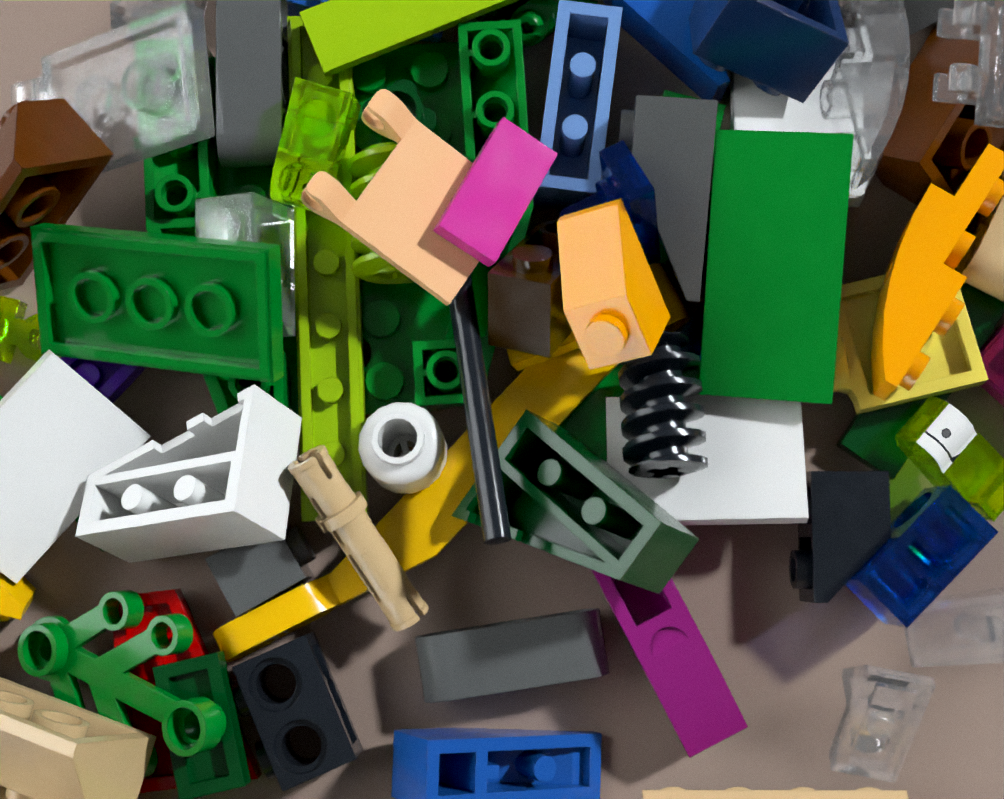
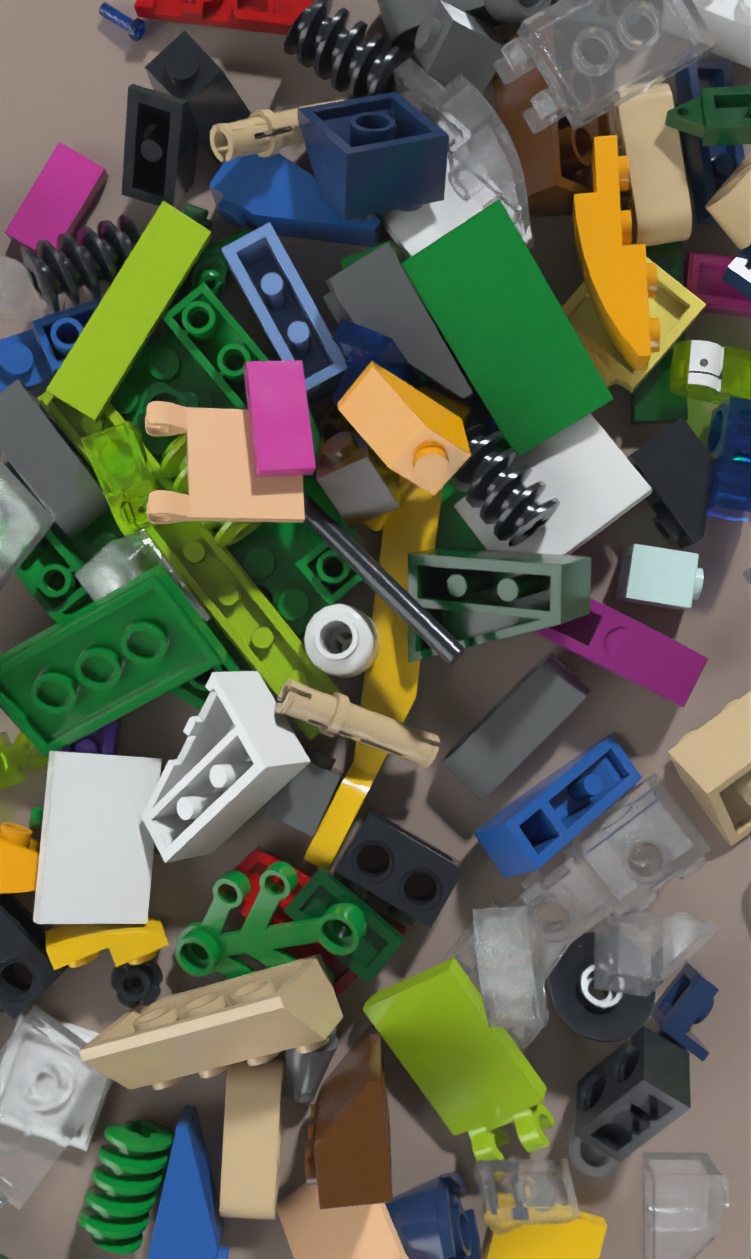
camera: 35 degrees left, 5 degrees up
none -> light aqua brick [615,544,704,610]

